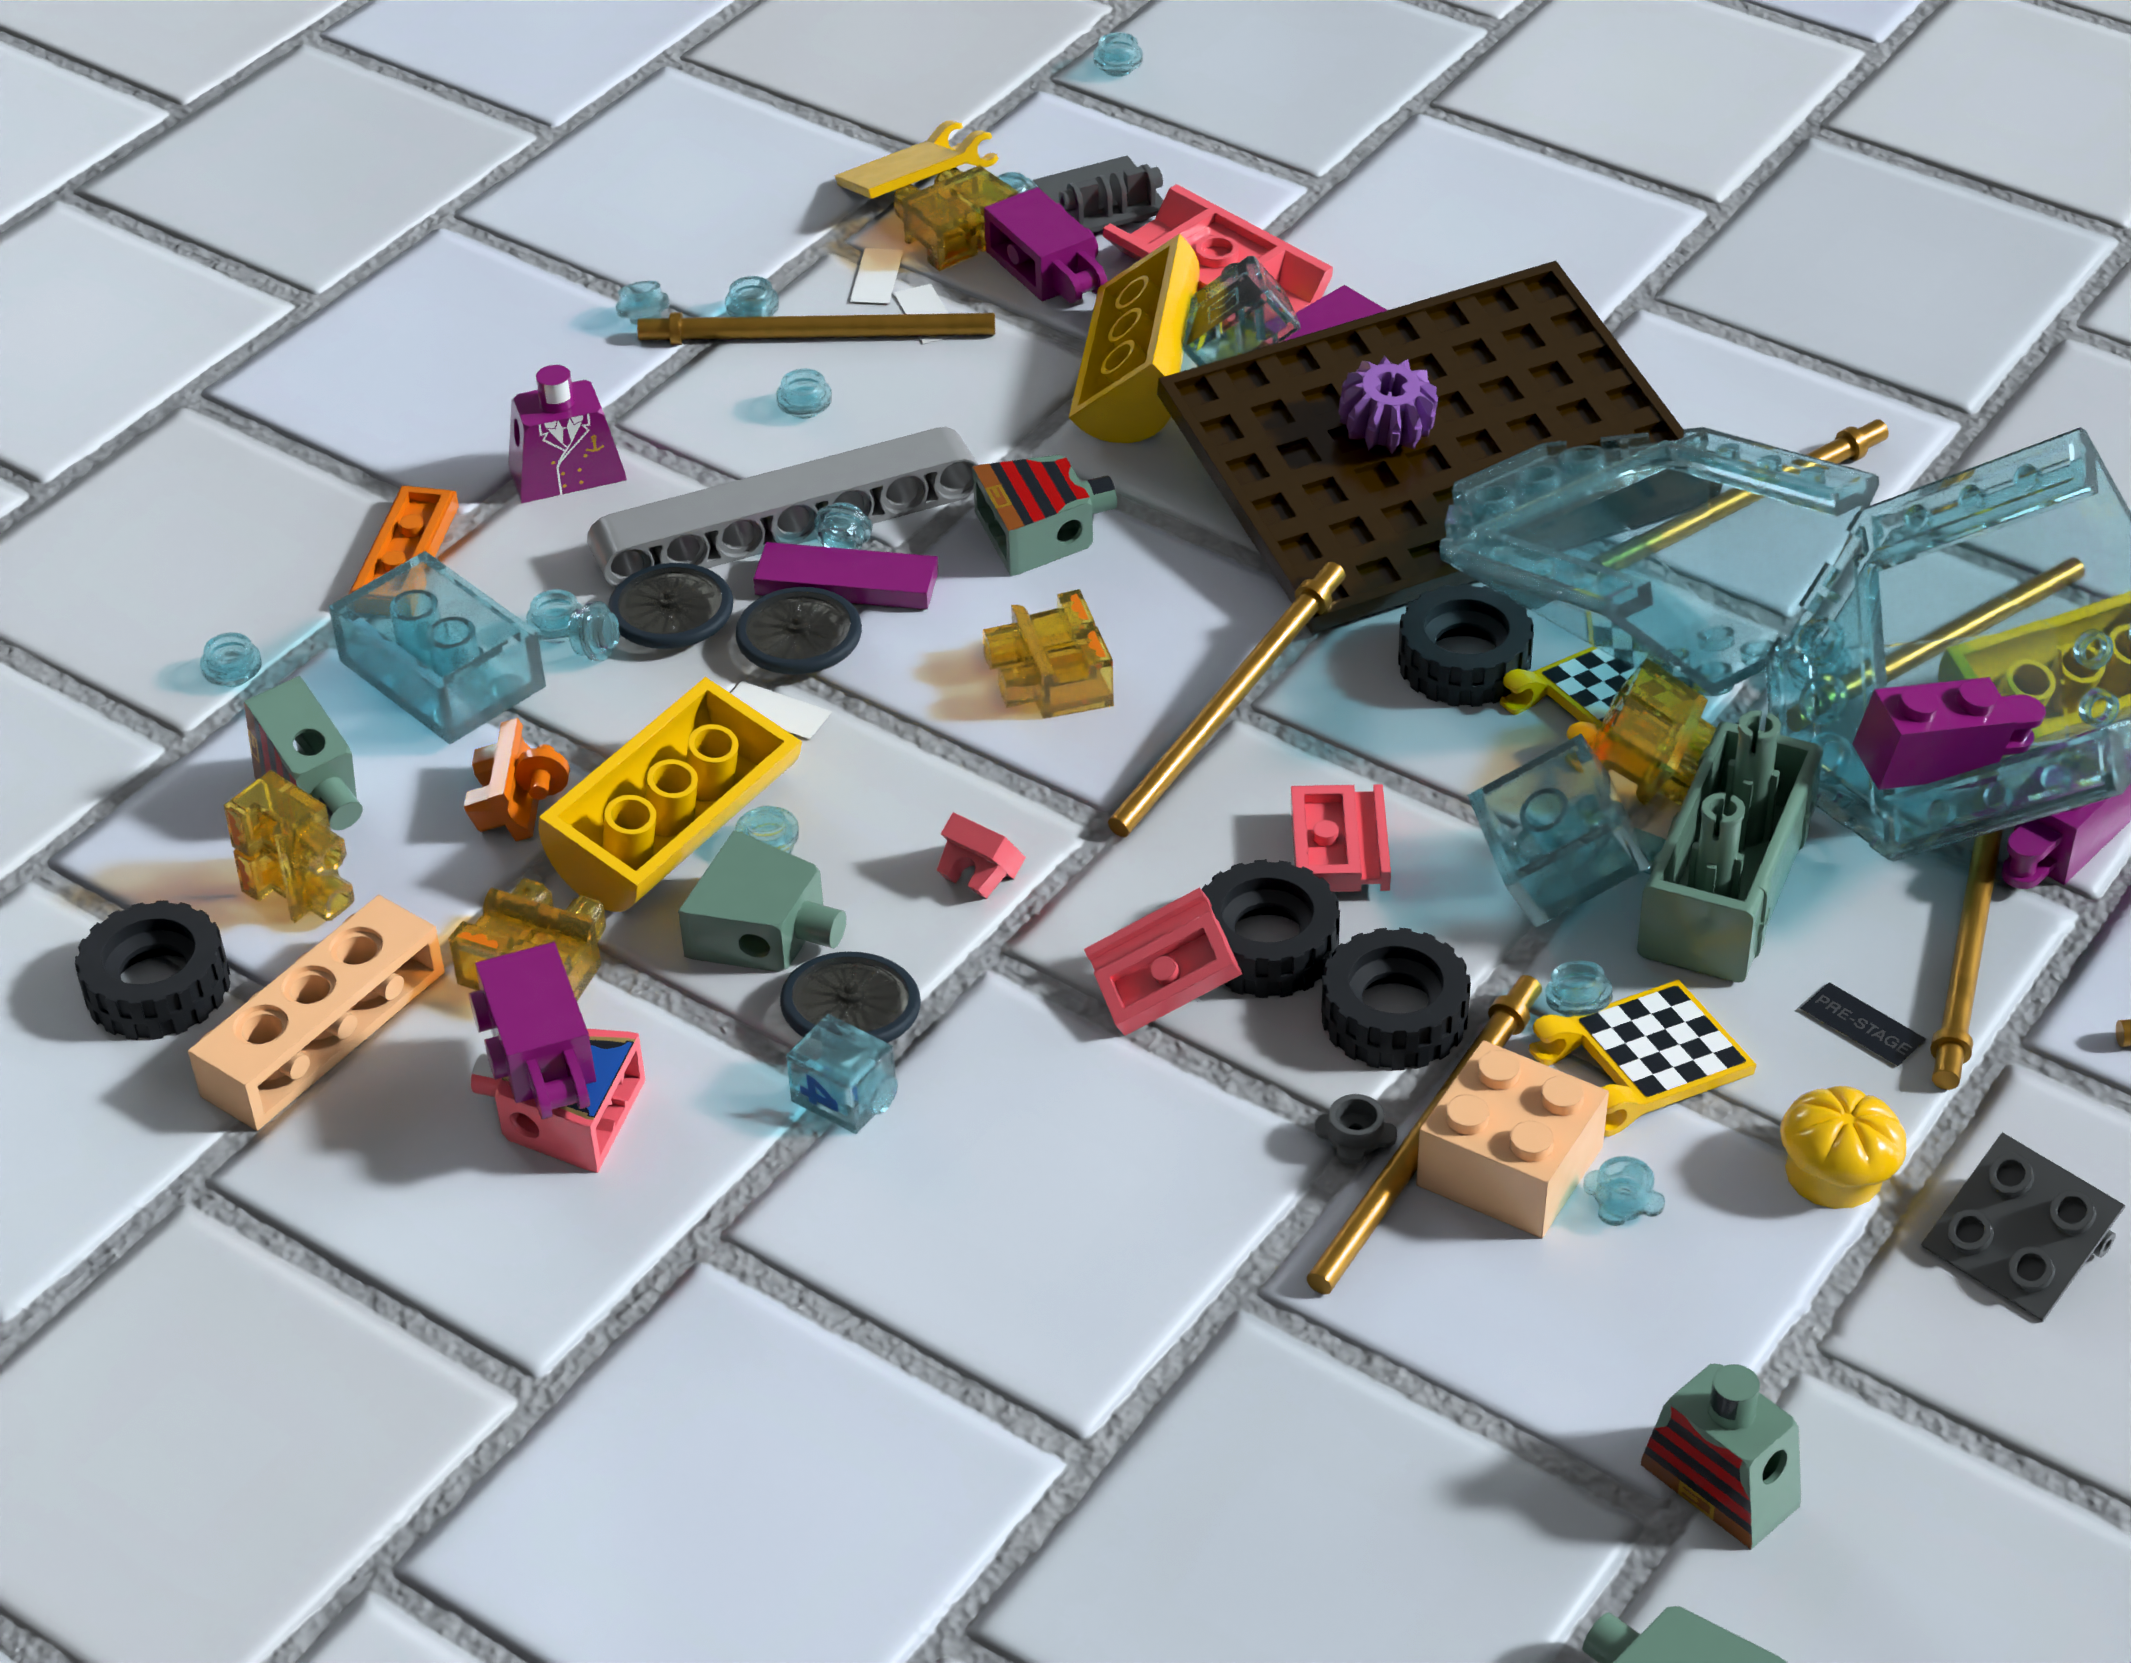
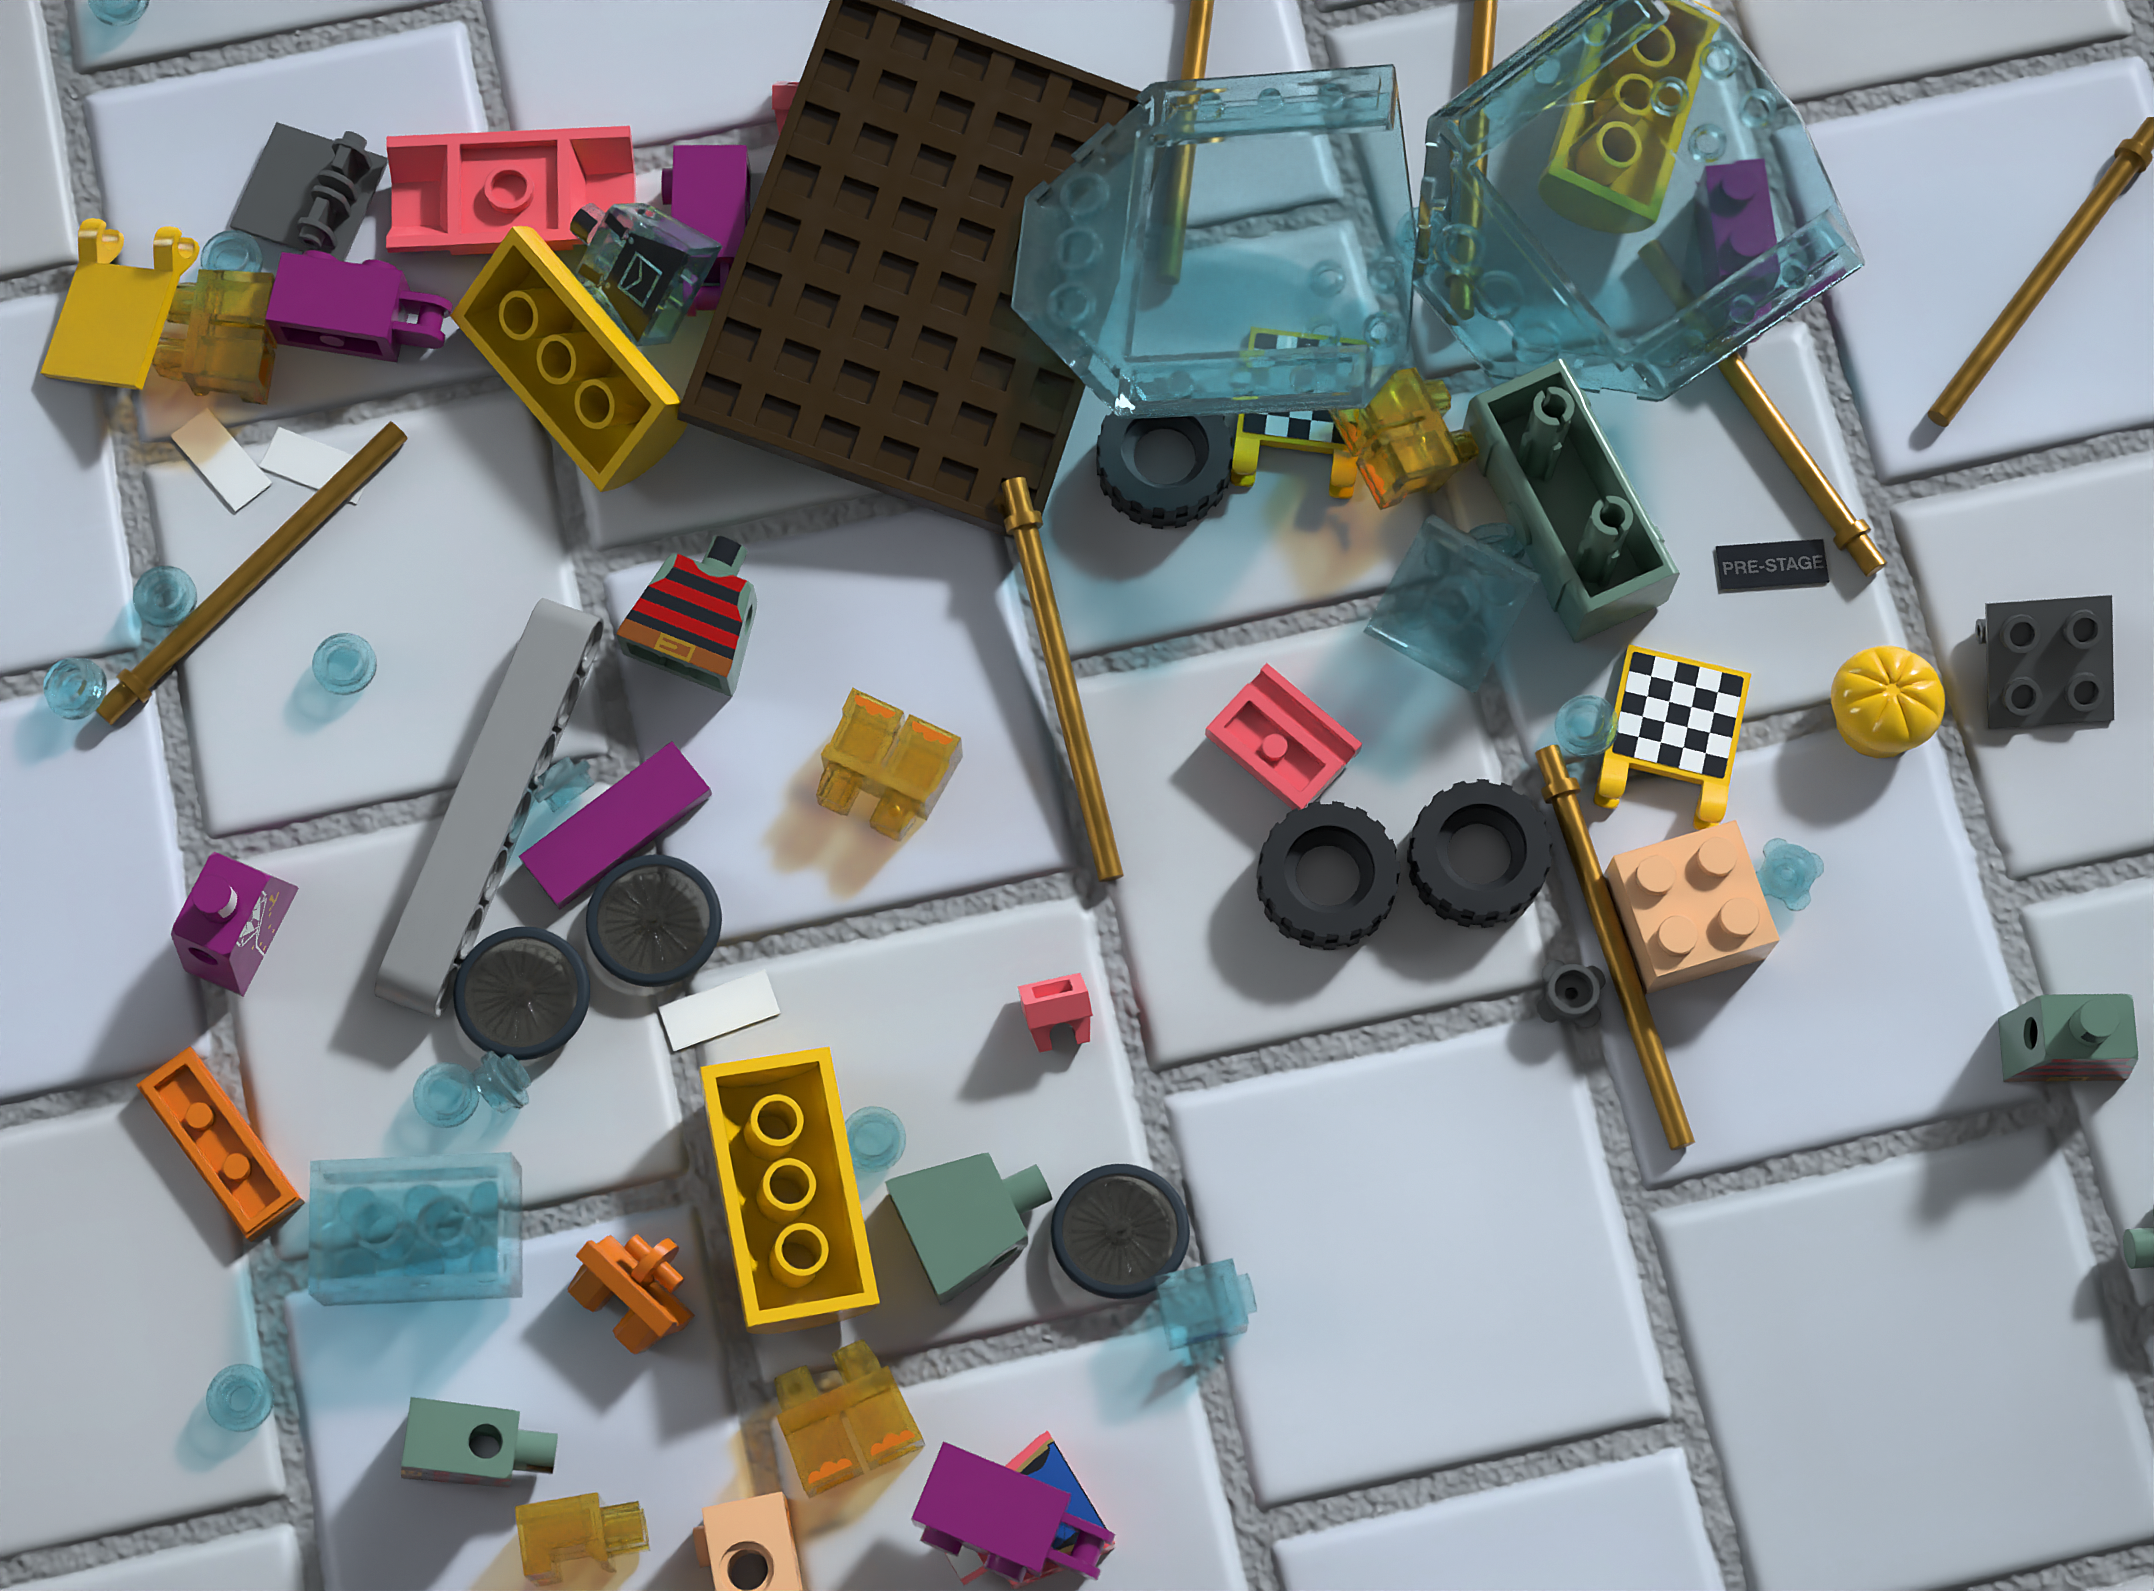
camera: 50 degrees left, 30 degrees up
coral plate [1084,887,1242,1036] -> none
medium lavender gear [1338,356,1438,454] -> none
magenta brick [1852,677,2046,790] -> none

